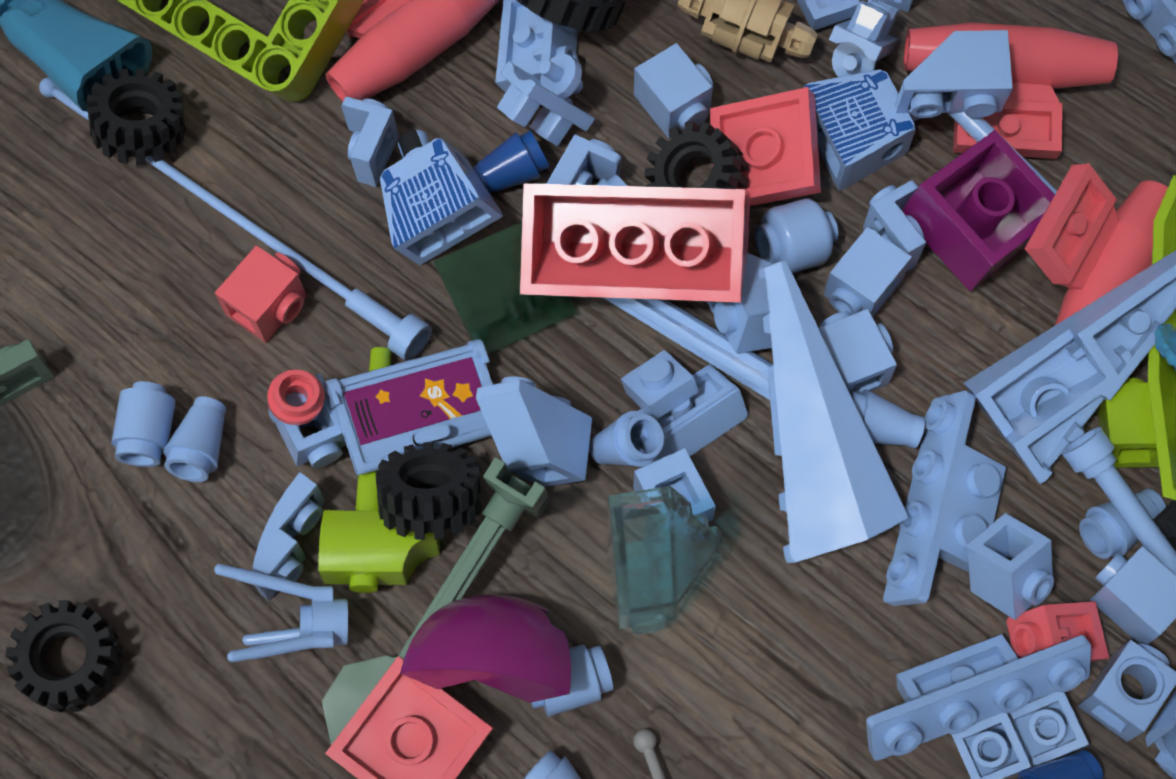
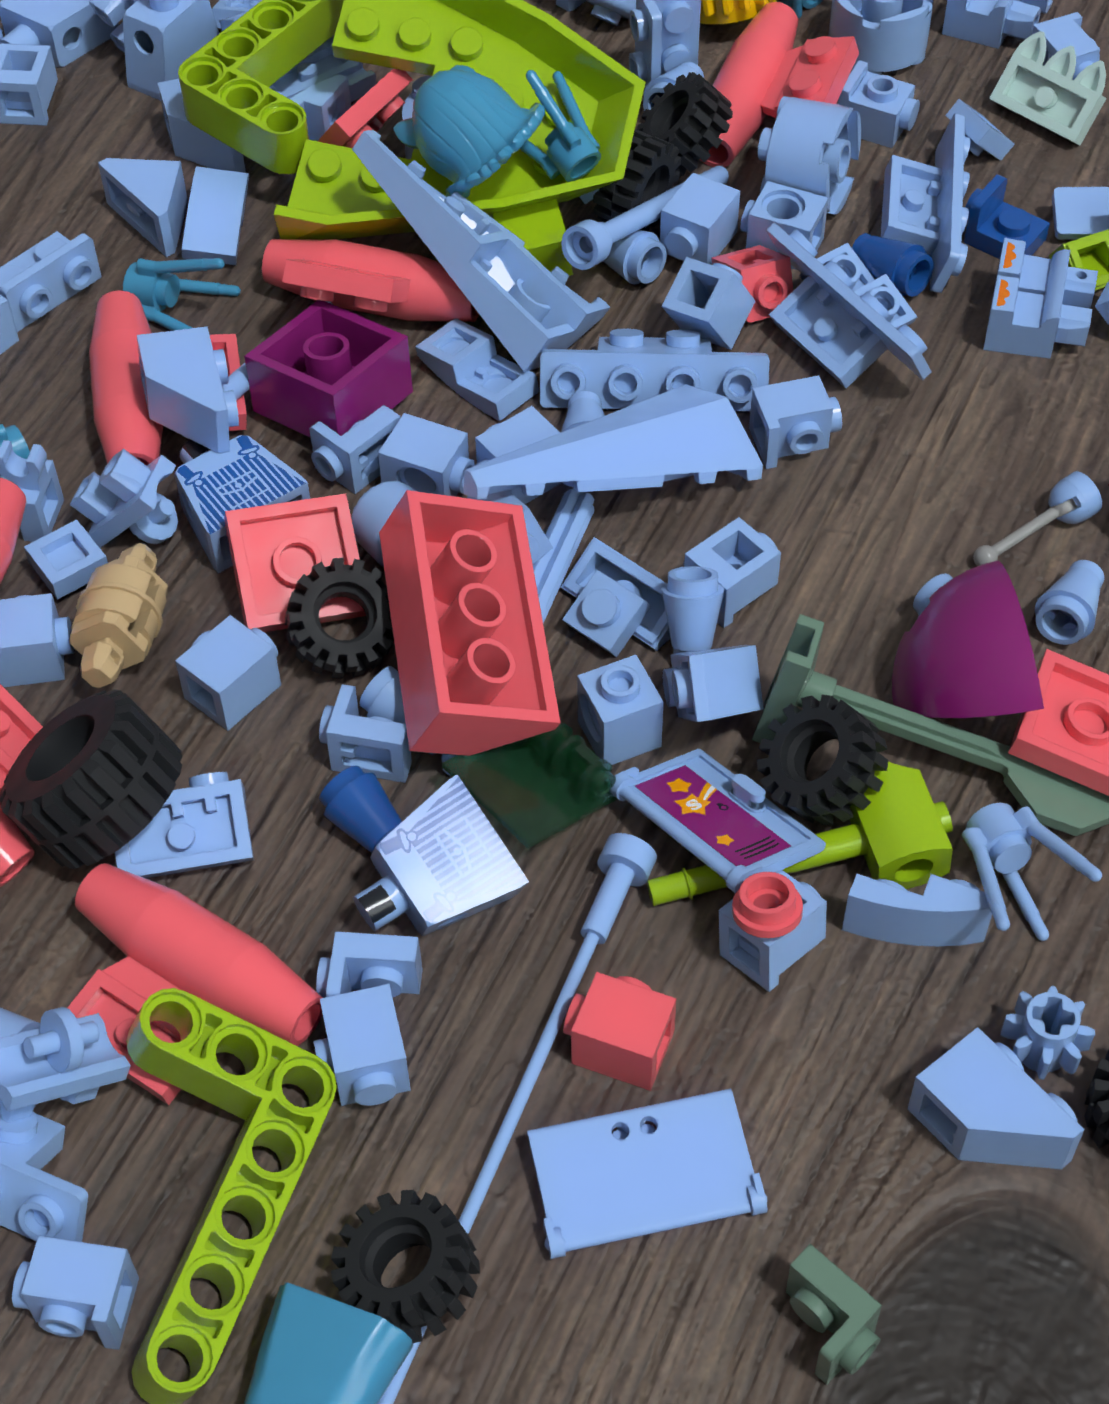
camera: 105 degrees left, 15 degrees down
light blue brick [111,381,176,467] -> none
light blue cone [163,396,227,482] -> none
light blue hips [497,54,595,146] -> none
clear light blue wedge [607,486,723,634] -> none
none -> dark azure plant [123,258,241,331]
none -> light blue brick [314,984,411,1106]
none -> light blue slope [415,319,540,421]
none -> light blue door [527,1088,768,1259]
none -> light blue brick [577,655,664,768]
none -> light blue brick [749,375,842,469]
none -> light blue slope [907,1027,1085,1169]
none -> light blue gear [1001,986,1095,1080]

